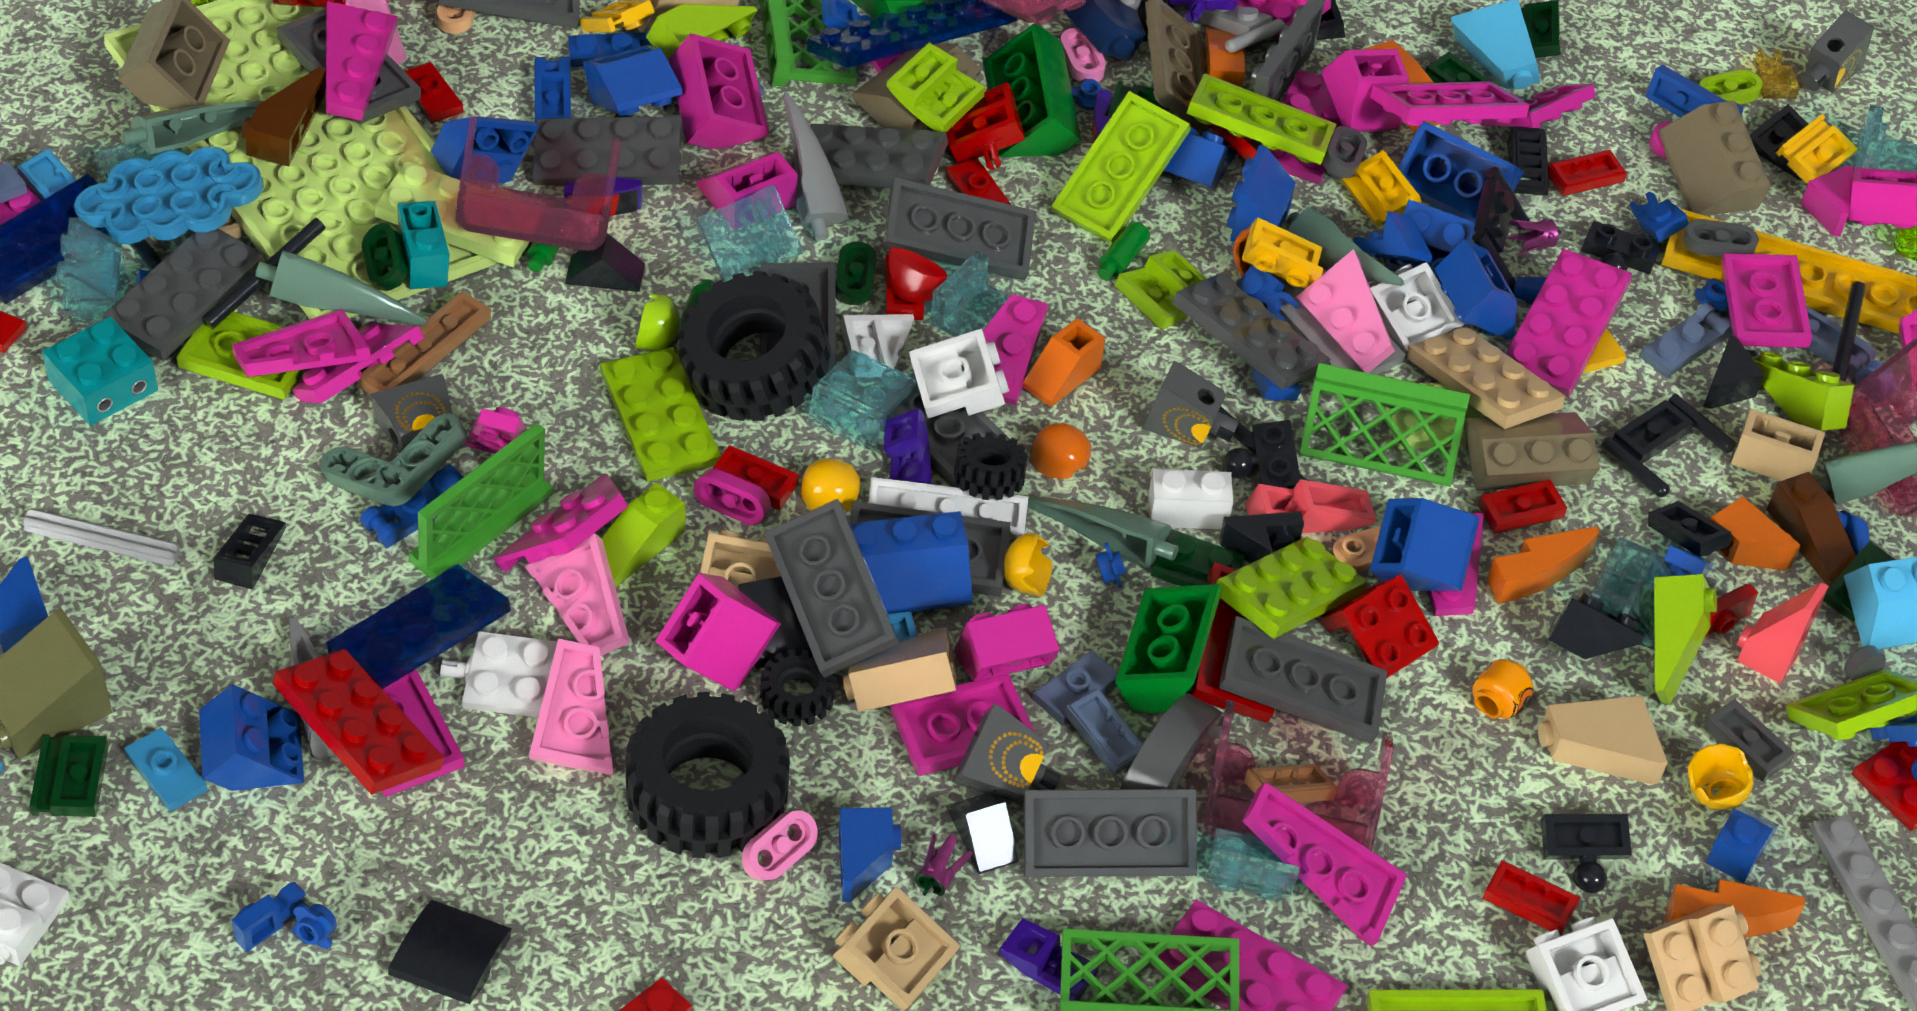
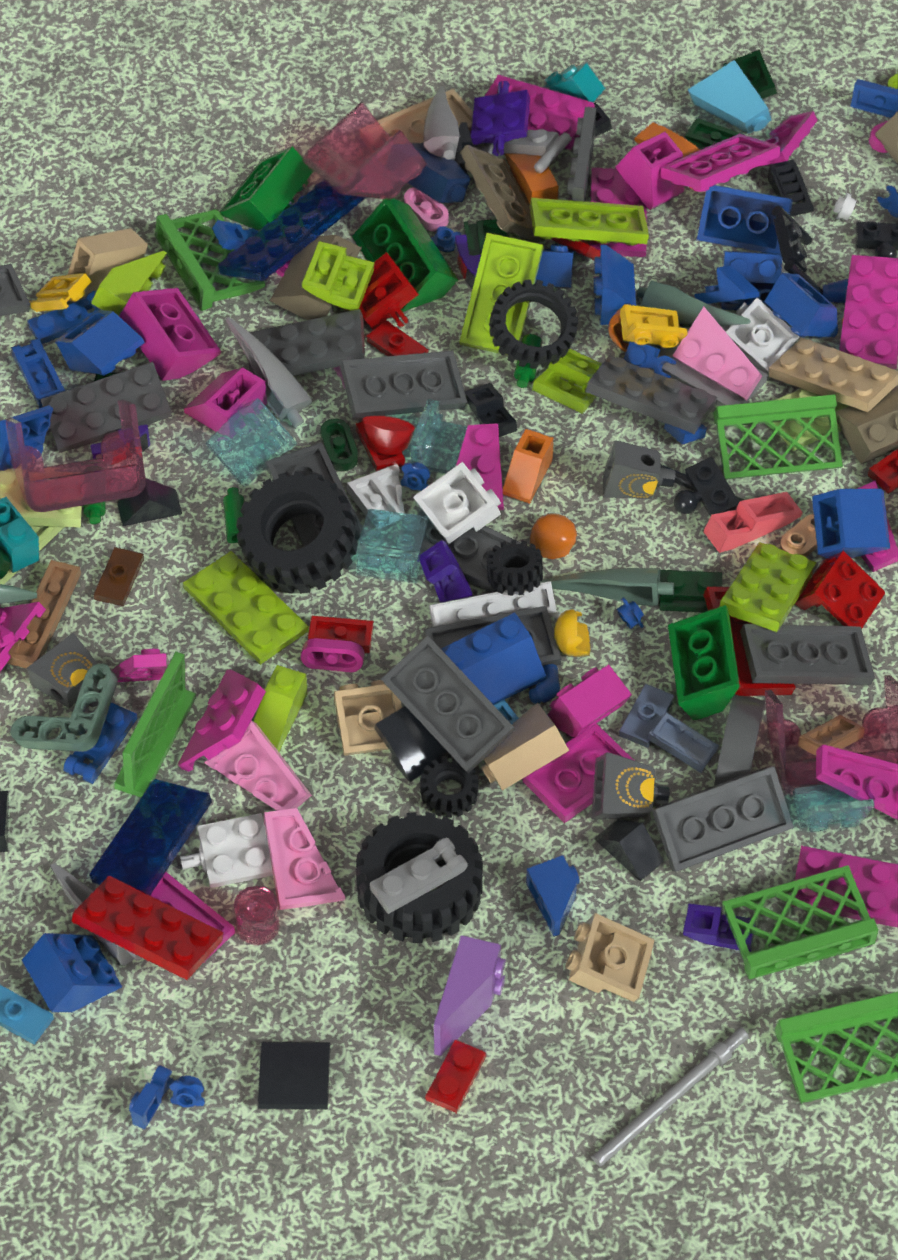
camera: 15 degrees left, 5 degrees up
lime hair [634,293,680,352] -> none
dark pink slope [655,573,781,691] -> none
bright pink plate [742,810,818,881] -> none
yellow hair [800,458,861,512] -> none
flat silver piece [915,833,973,896] -> none
white piece [1148,469,1233,530] -> none
black slope [1219,511,1304,564] -> none
dark grey plate [1322,126,1367,179] -> none
yellow plate [1340,150,1421,227] -> none
flat silver piece [1506,219,1561,256] -> none
red plate [1548,150,1627,196] -> none
none -> reddish brown plate [94,547,144,607]
none -> clear pink wheel [234,886,280,945]
none -> light grey plate [370,838,468,914]
none -> blue plate [400,462,431,491]
none -> medium lavender slope [434,935,506,1056]
none -> black slope [465,383,517,437]
none -> black tyre [489,280,578,369]
none -> blue arm [529,664,560,704]
none -> white plate [833,193,857,221]

